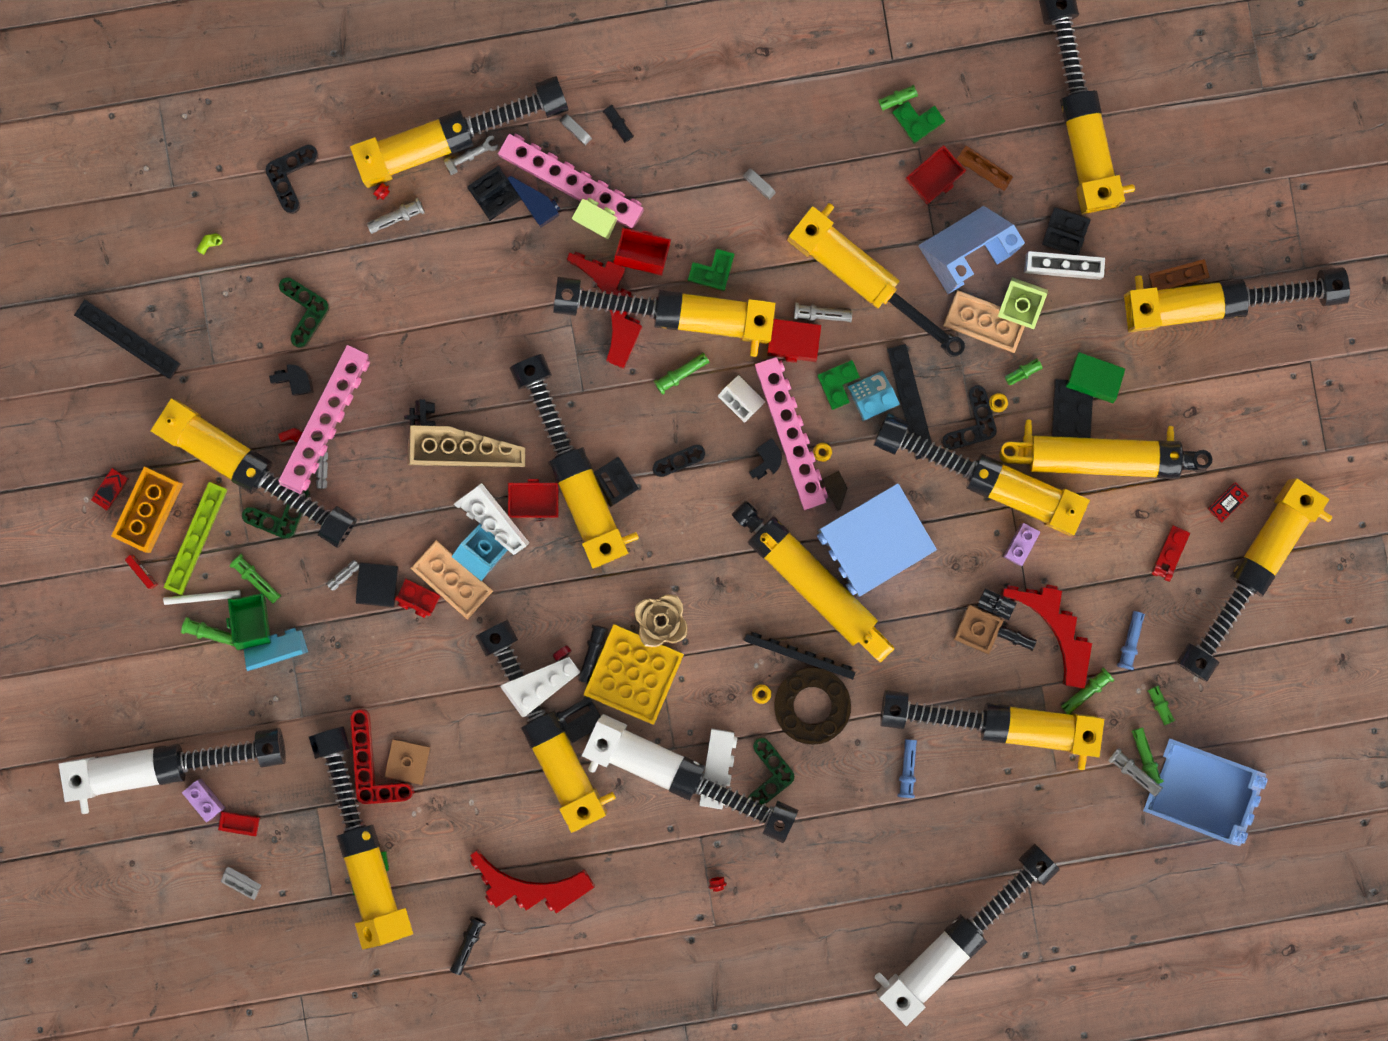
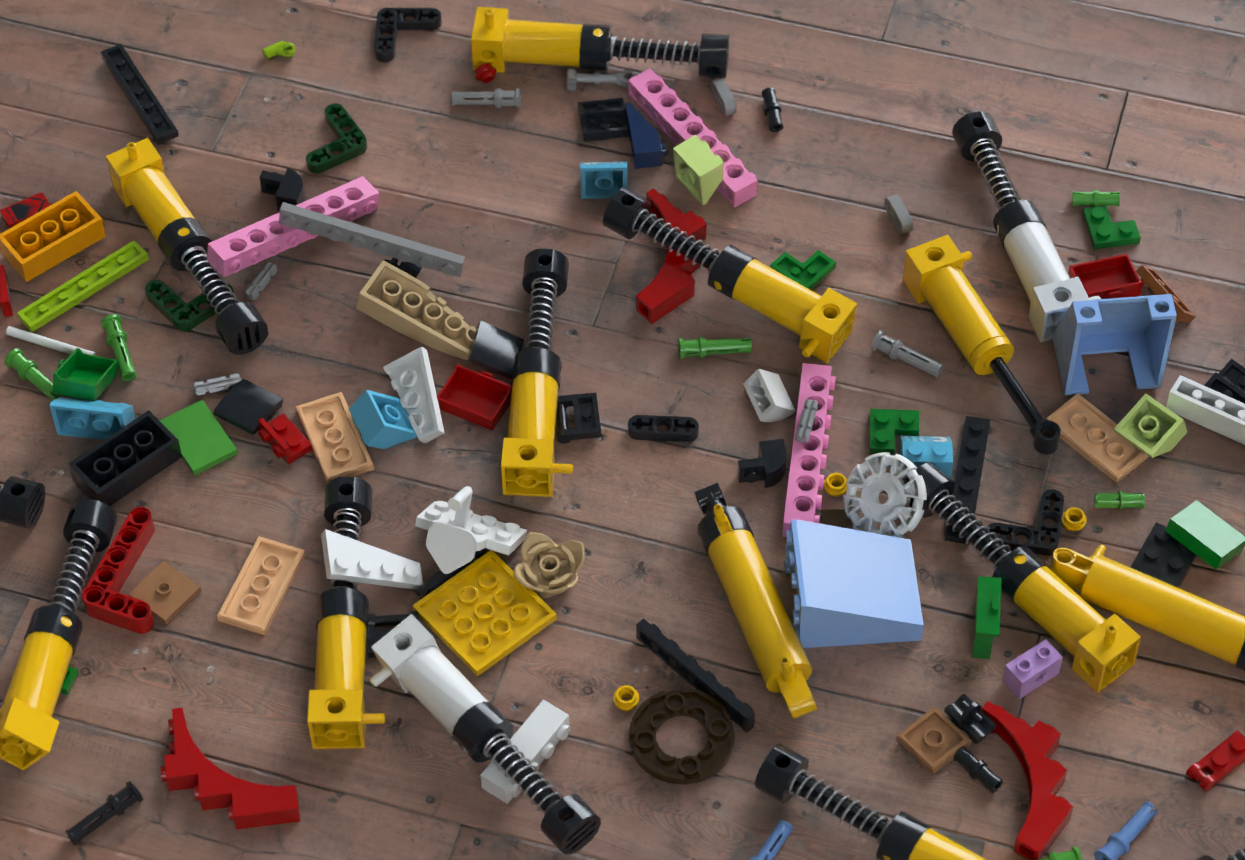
camera: 25 degrees right, 35 degrees down
dark red tile [553,645,572,662] -> none
red container [614,228,671,276] -> none
dark green beam [748,738,795,805] -> none
red container [767,319,822,363] -> none
none -> black brick [68,410,182,506]
none -> bright green tile [160,399,238,476]
none -> light nougat tile [217,536,306,635]
none -> light grey plate [279,202,465,277]
none -> white plate [415,486,527,574]
none -> black slope [468,320,524,380]
none -> medium azure slope [580,161,628,199]
none -> light grey axle [795,399,818,443]
none -> white plate [843,452,927,538]
none -> piece [952,111,1101,342]
none -> green container [972,576,1002,659]

